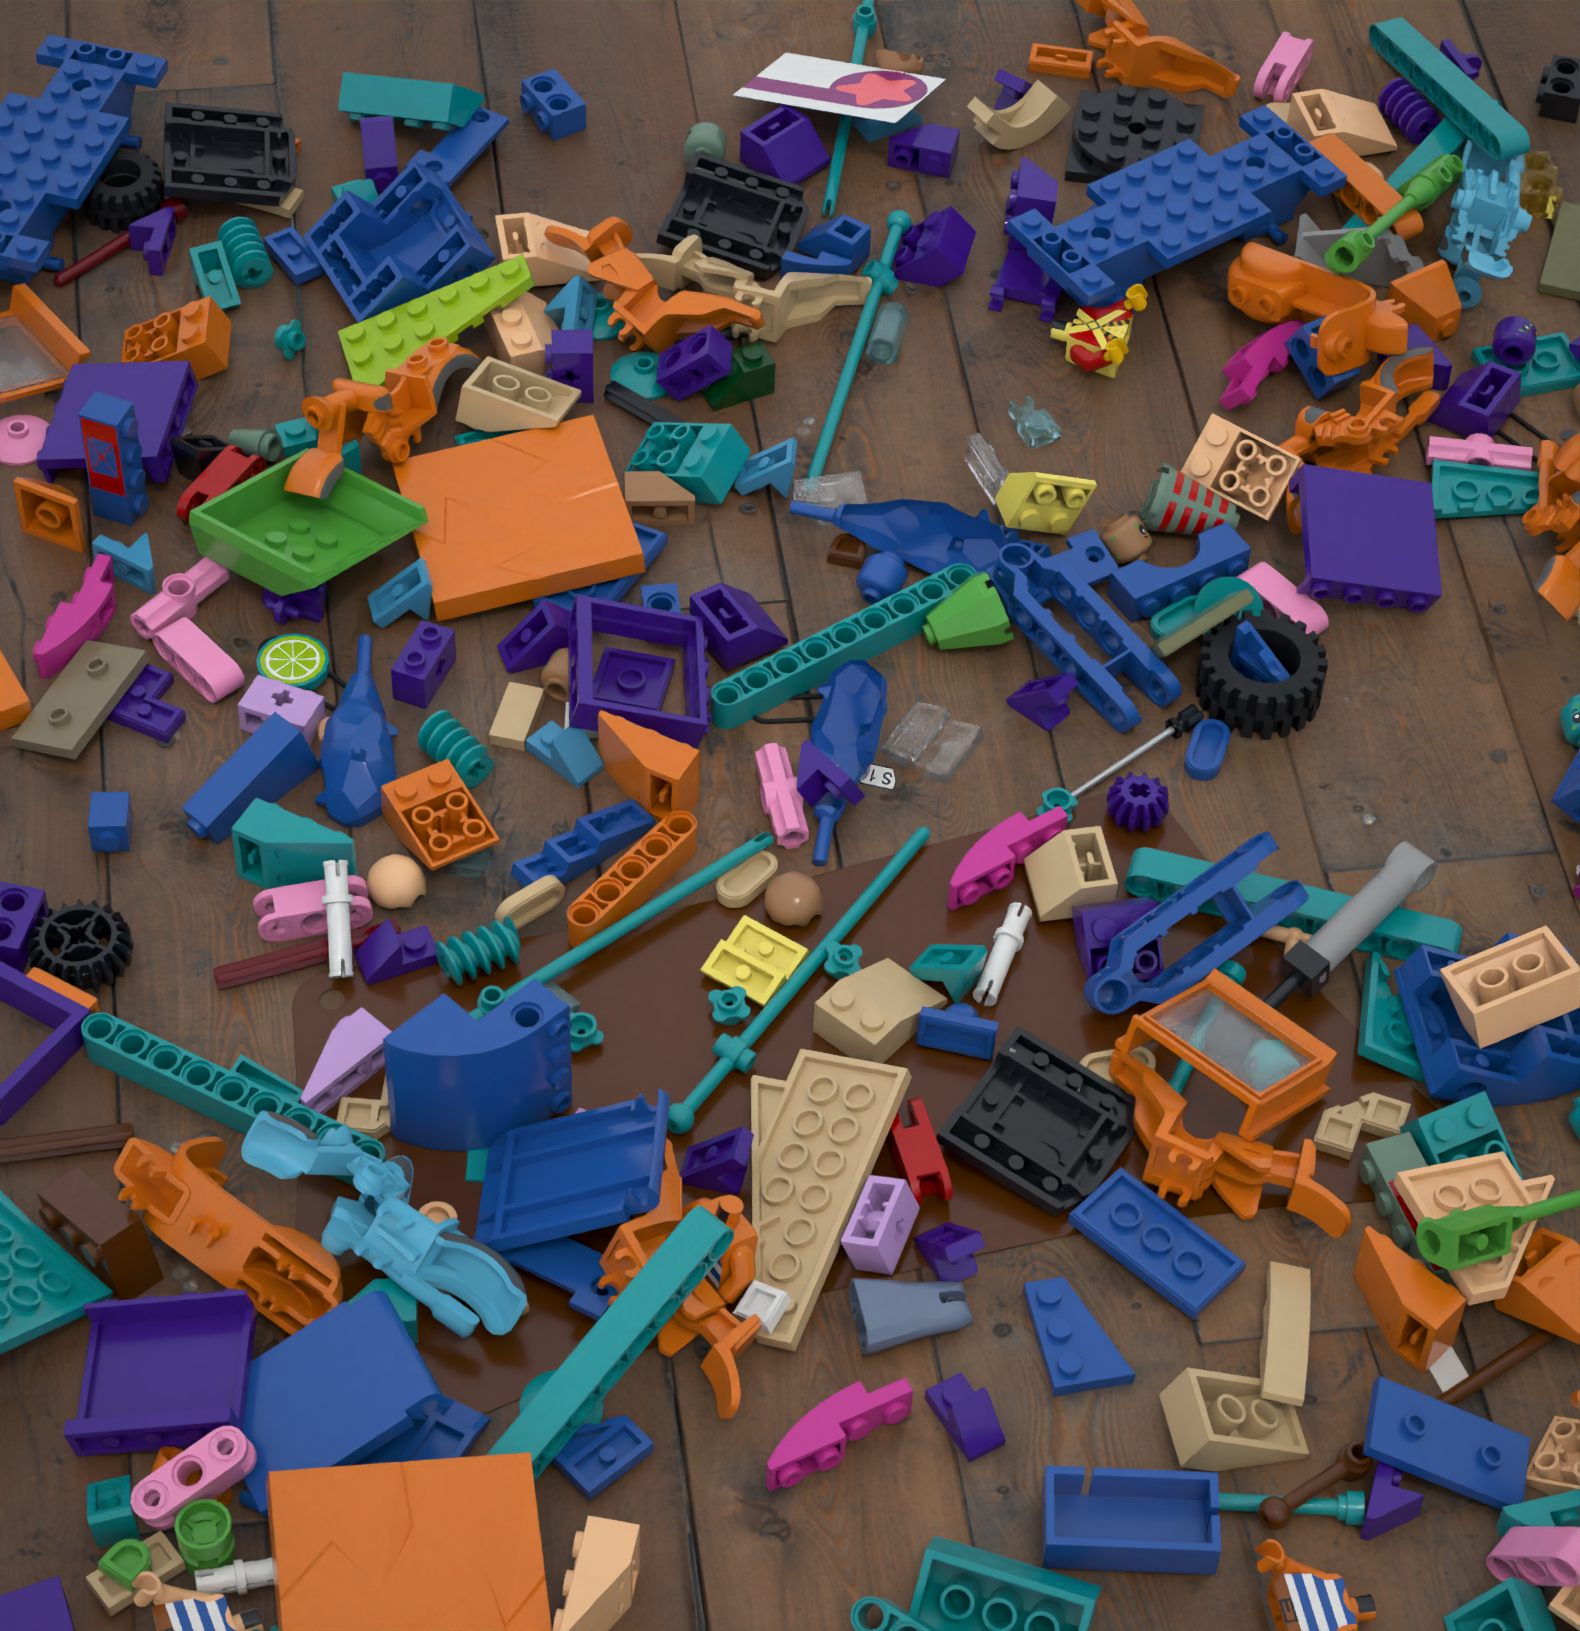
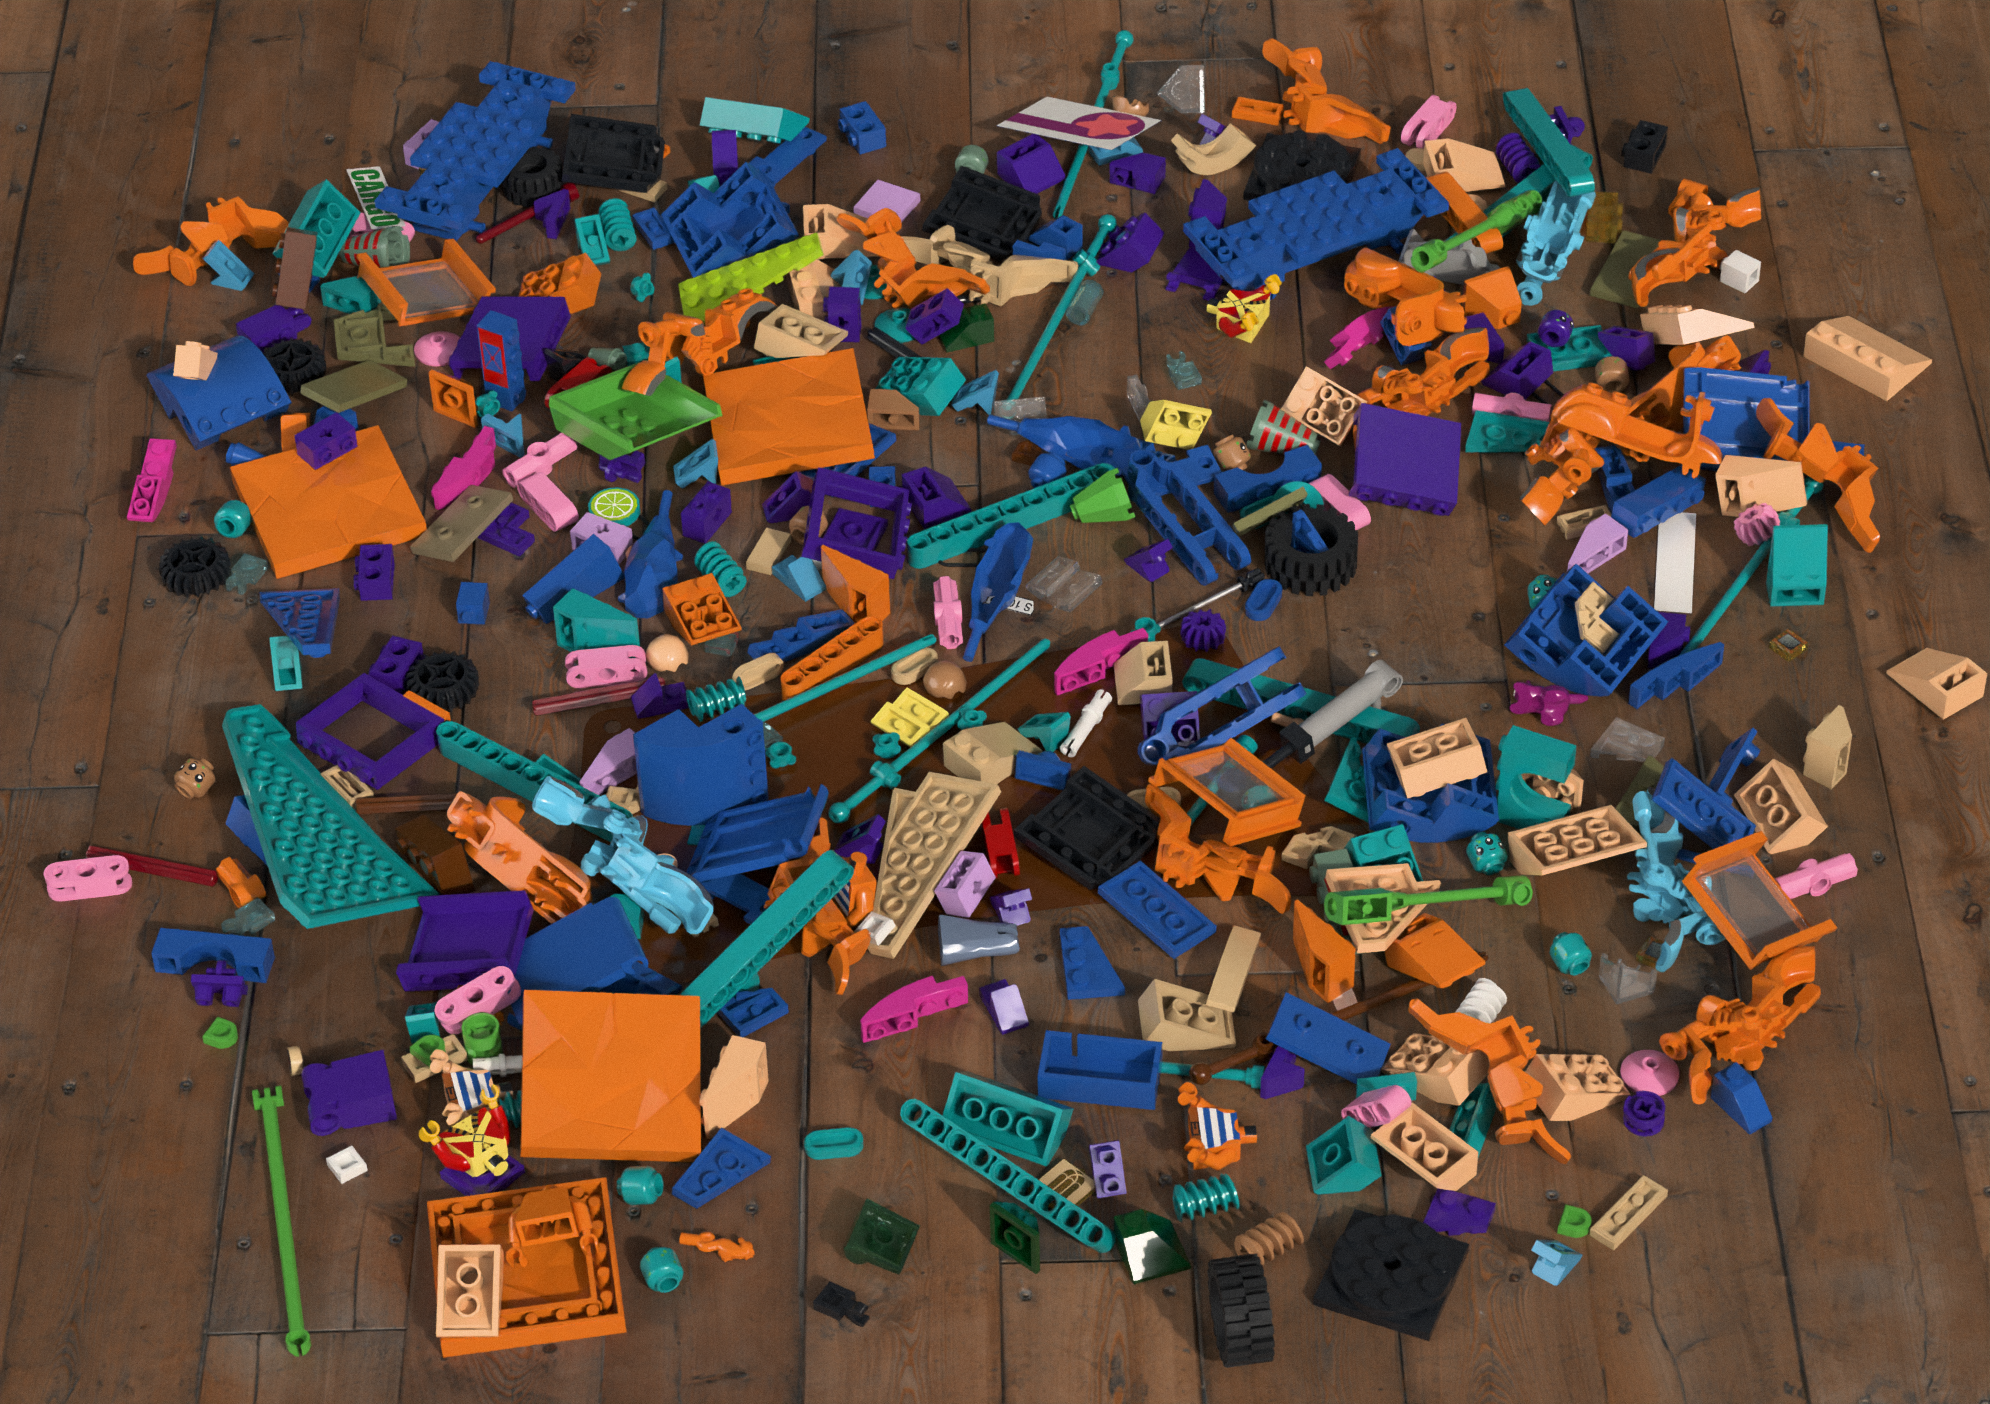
camera: 10 degrees right, 5 degrees down
white pin [322,860,354,978] -> none
dark purple slope [797,739,865,806] -> none
none -> teal plate [475,390,500,417]
none -> lavender tile [854,180,920,223]
none -> clear slope [1156,65,1205,114]

